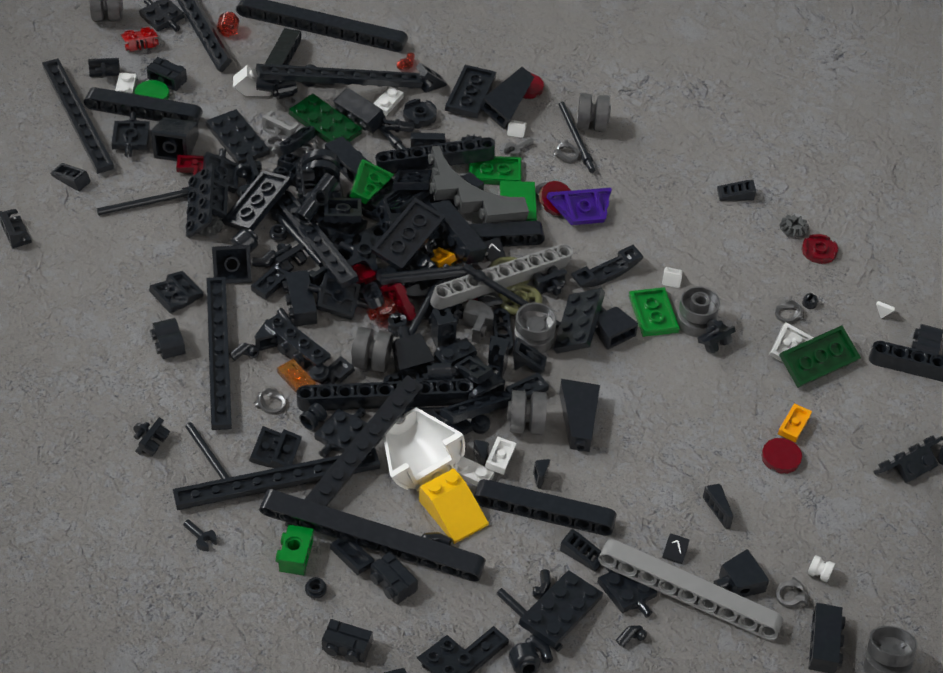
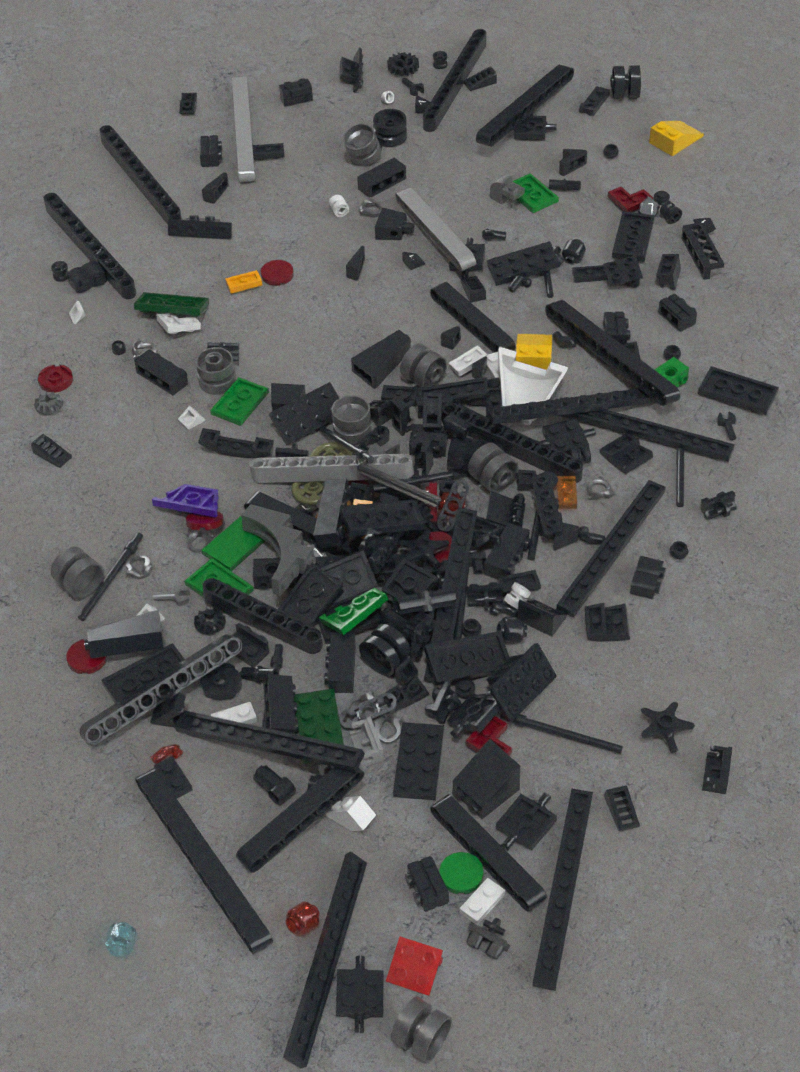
camera: 135 degrees left, 0 degrees up
none -> black beam [79,634,242,744]
none -> black brick [134,349,188,396]
none -> black plate [154,756,193,798]
none -> black hinge [486,491,526,527]
none -> white wheel [504,582,531,609]
none -> black animal [641,702,695,753]
none -> black plate [669,541,689,559]
none -> black plate [698,366,779,415]

